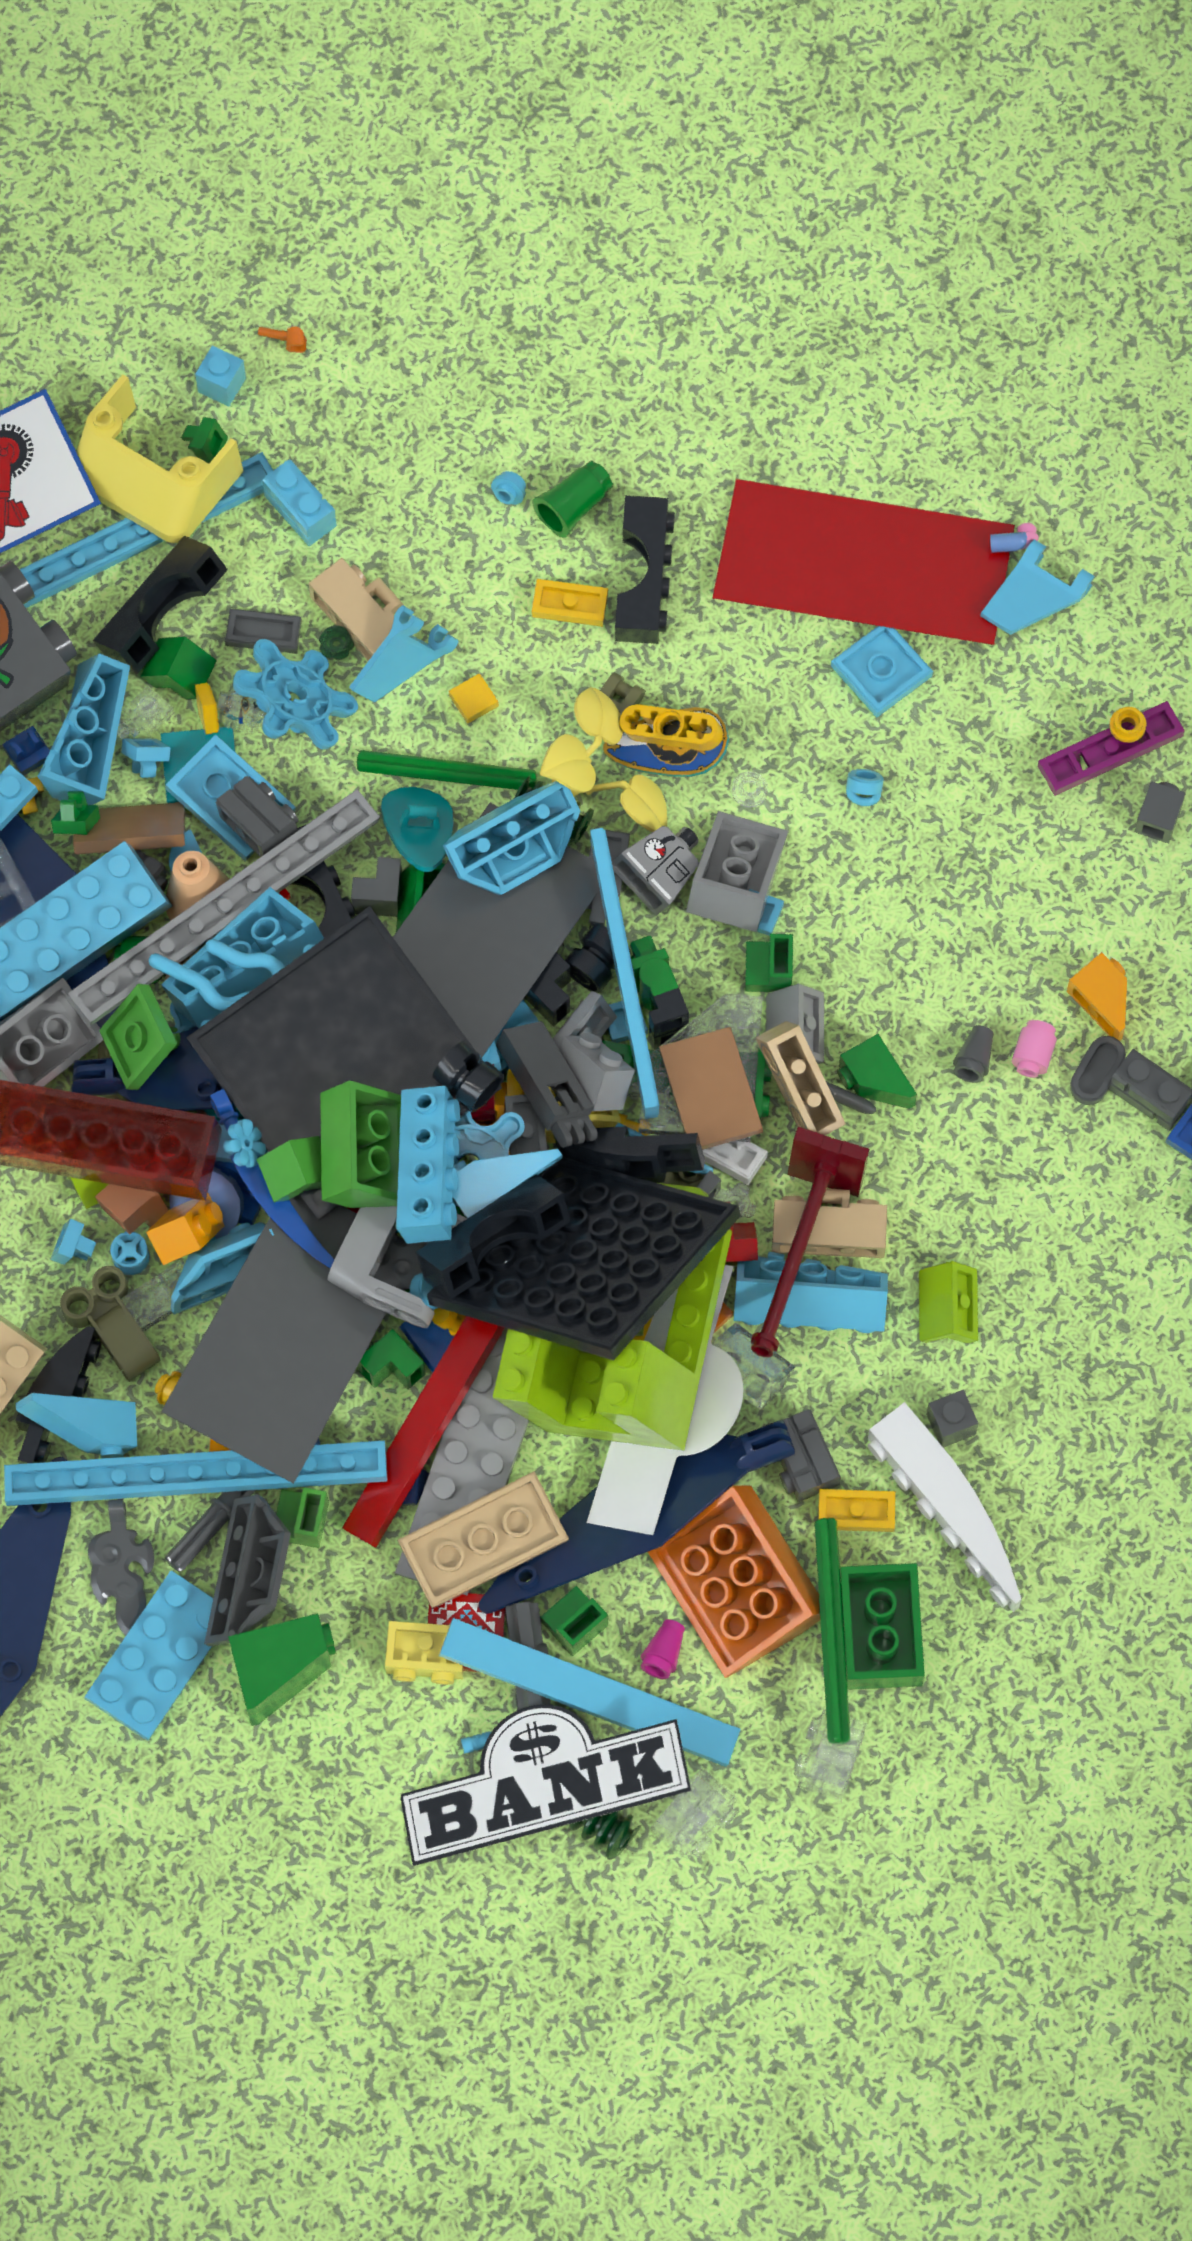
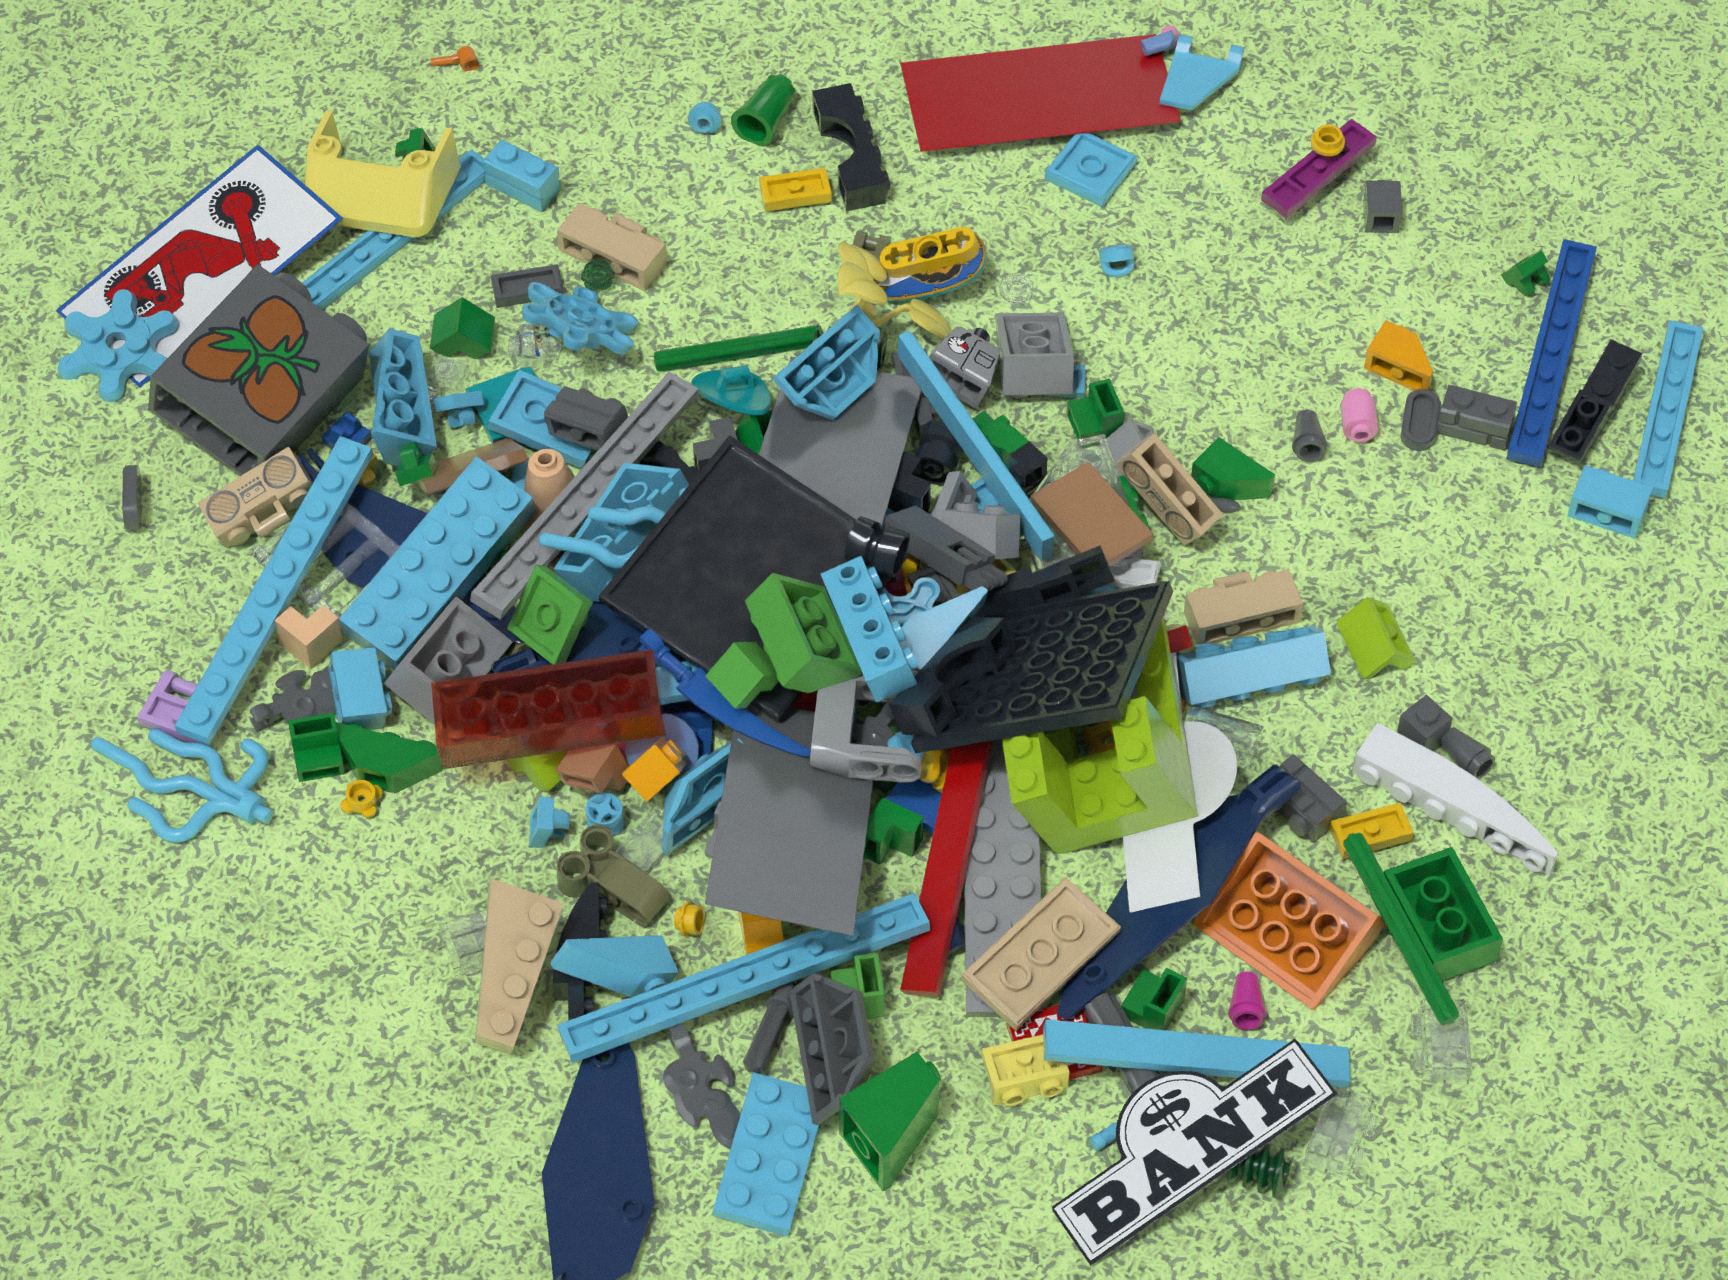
camera: 20 degrees left, 15 degrees down
black arch [93,536,228,675] -> none
medium azure brick [195,345,246,407] -> none
yellow tile [195,682,219,735] -> none
medium azure plant [223,1119,266,1168] -> none
medium azure flag [349,605,459,702] -> none
yellow tile [449,673,499,724] -> none
dark red tile [750,1127,870,1357] -> none
none -> dark grey cone [1440,727,1495,779]

